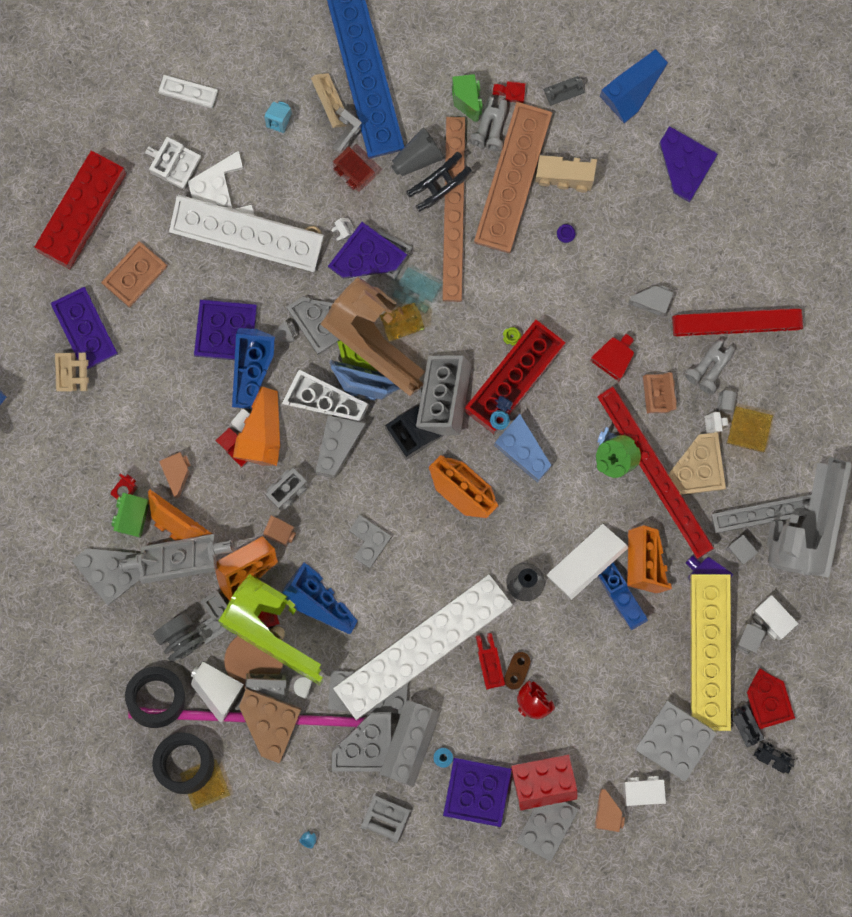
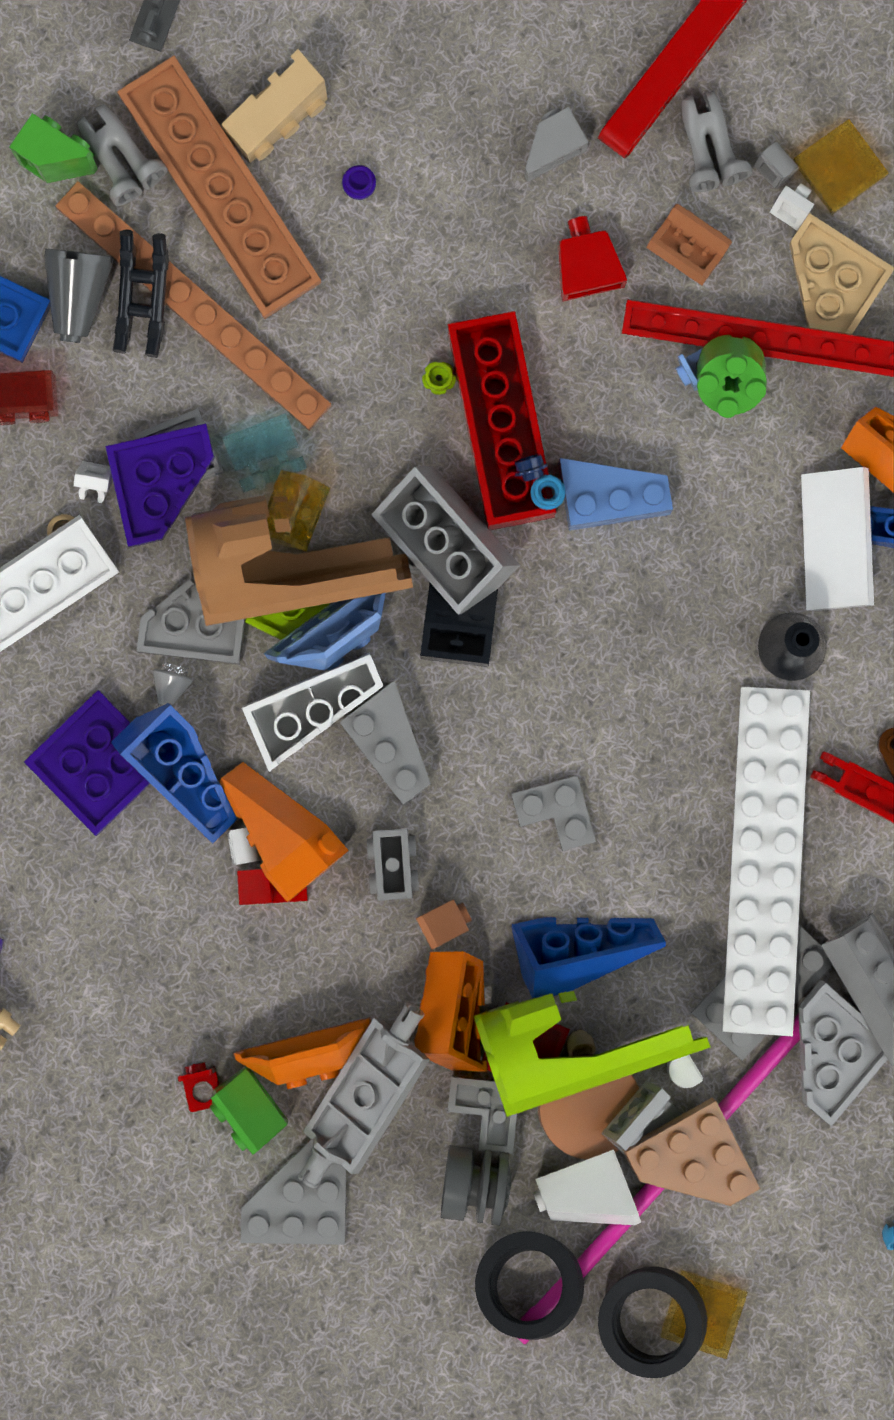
camera: 45 degrees left, 5 degrees up
nougat slope [159,452,191,498] -> none
orange wedge [429,455,498,518] -> none
red plate [492,81,526,103] -> none

